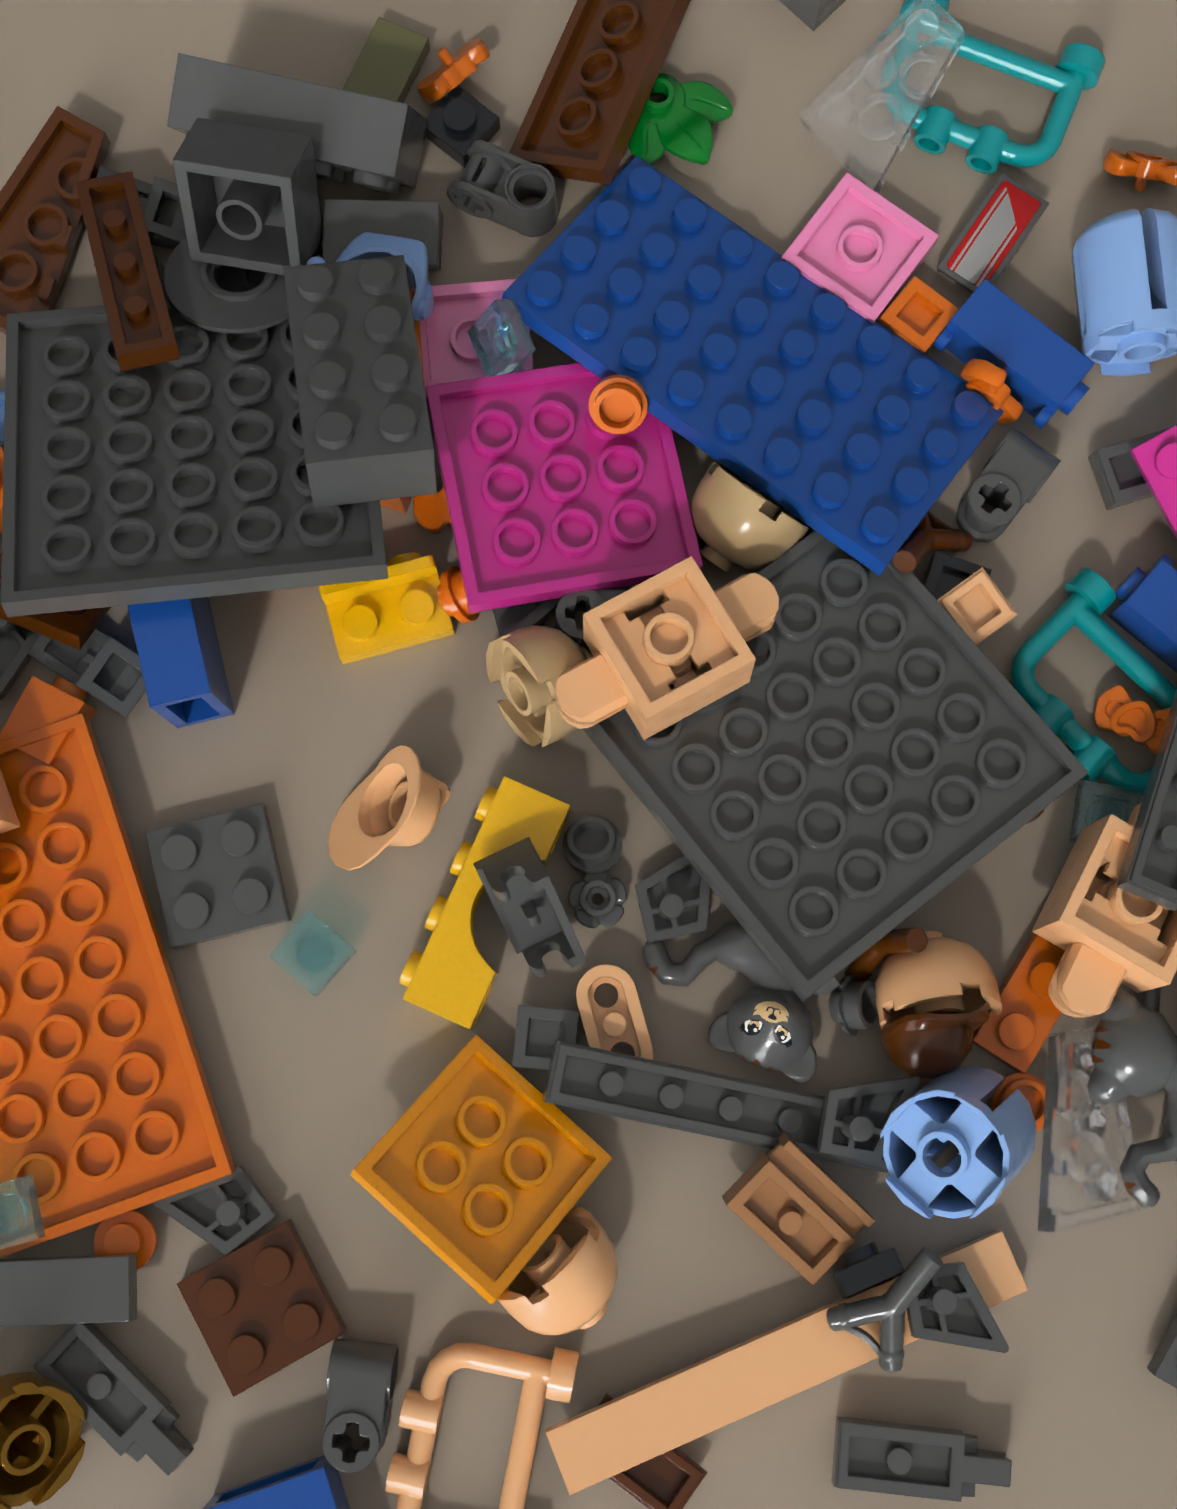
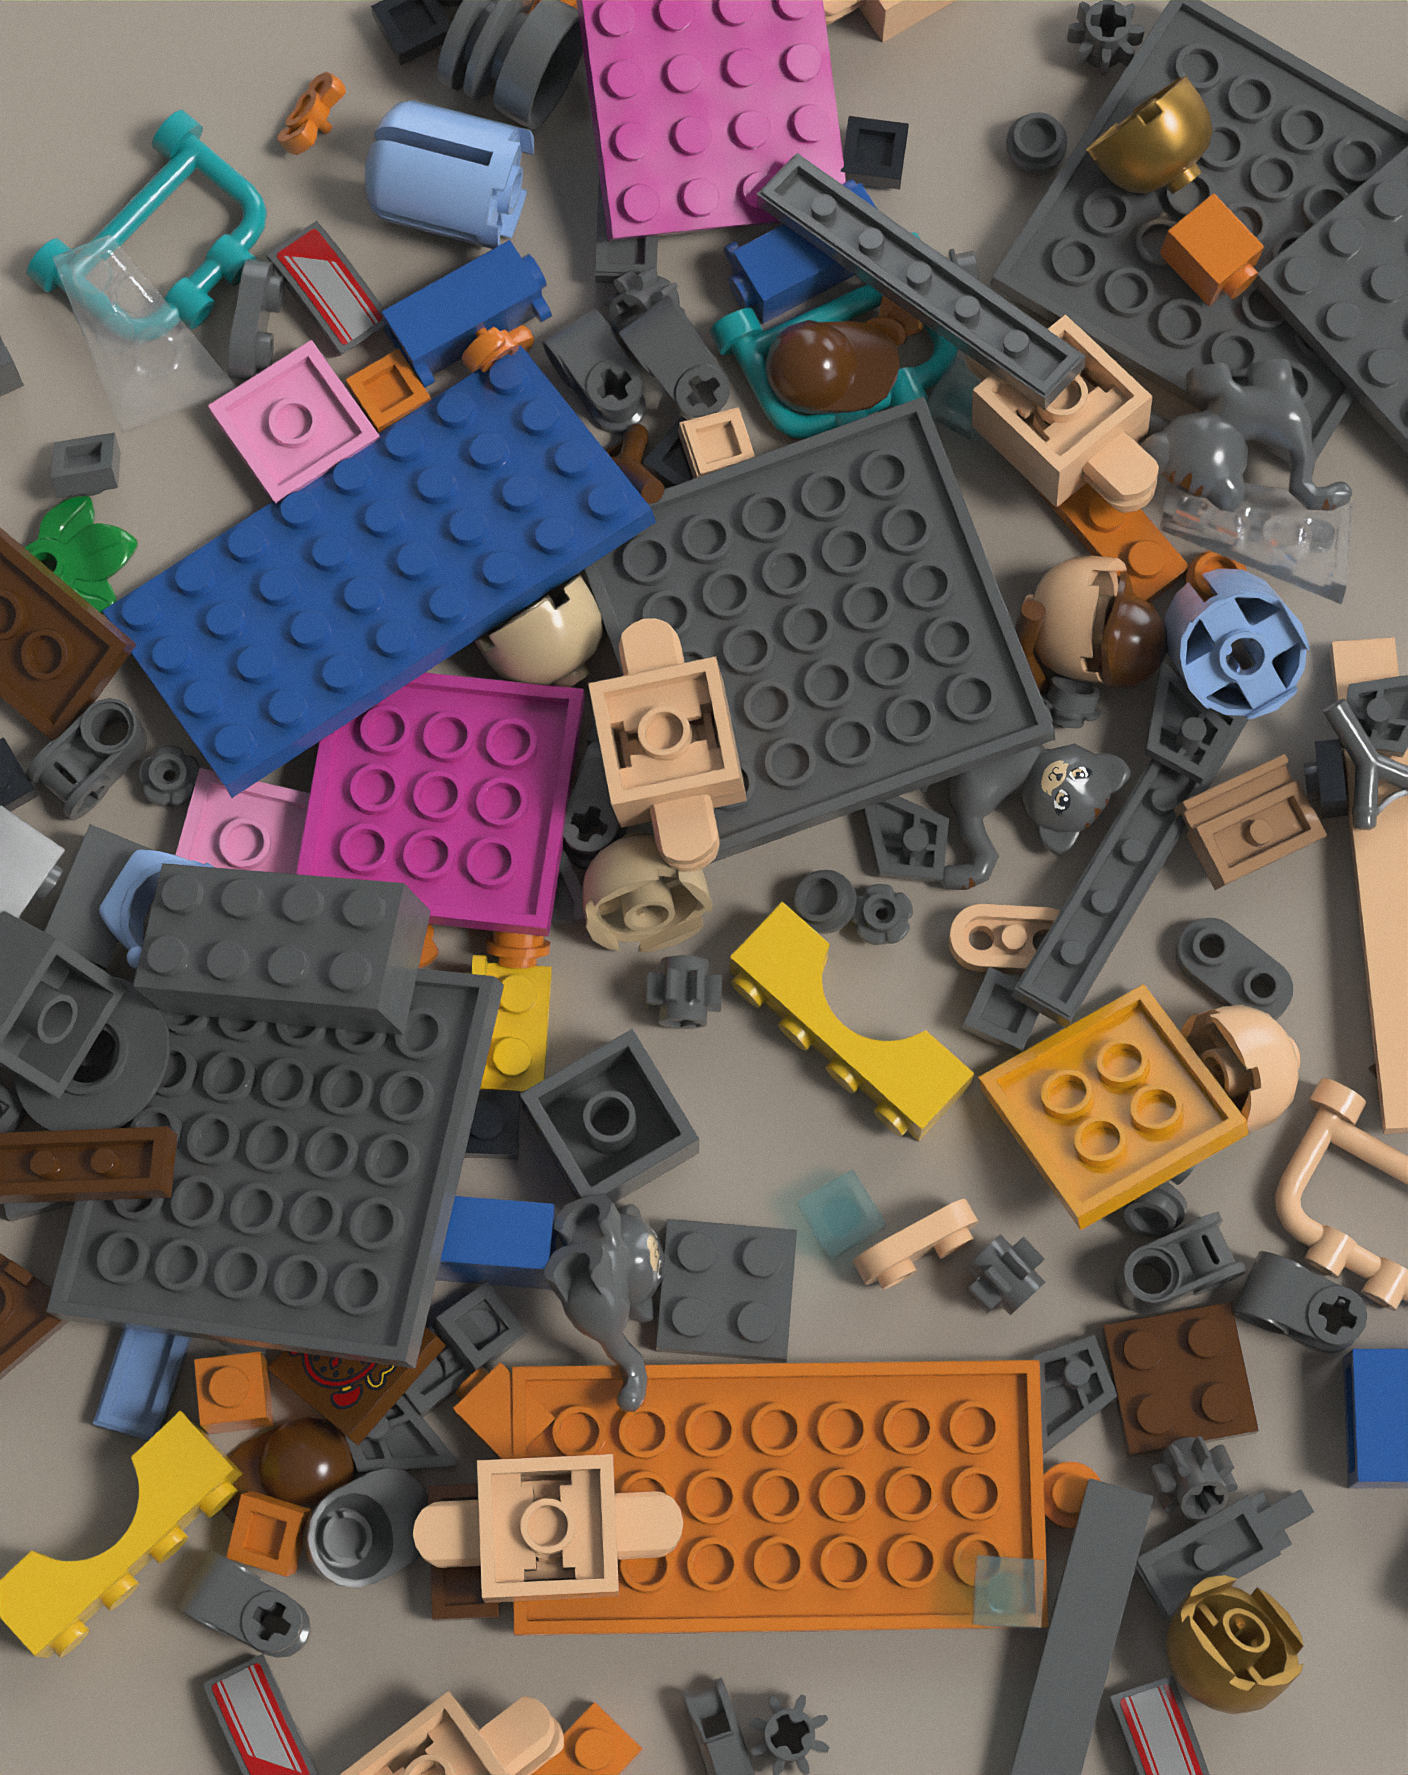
camera: 70 degrees left, 5 degrees down
light nougat piece [328,745,451,871] -> none
clear light blue plate [467,298,536,377] -> none
dark grey hinge [473,837,587,977] -> none
orange plate [588,375,648,434] -> none
none -> dark grey plate [50,432,121,498]
none -> dark grey plate [138,745,200,806]
none -> dark grey plate [228,259,284,380]
none -> black plate [464,1090,521,1159]
none -> dark grey brick [520,1028,700,1204]
none -> dark grey animal [543,1193,665,1412]
none -> dark grey gear [604,267,685,333]
none -> dark grey piece [619,294,730,418]
none -> dark grey gear [645,955,722,1029]
none -> reddish brown cap [765,320,900,414]
none -> light nougat plate [852,1199,979,1290]
none -> dark grey gear [965,1234,1046,1315]
none -> dark grey piece [1114,1211,1247,1314]
none -> dark grey plate [1123,1181,1187,1238]
none -> dark grey gear [1151,1436,1238,1520]
none -> dark grey plate [1176,918,1293,1020]

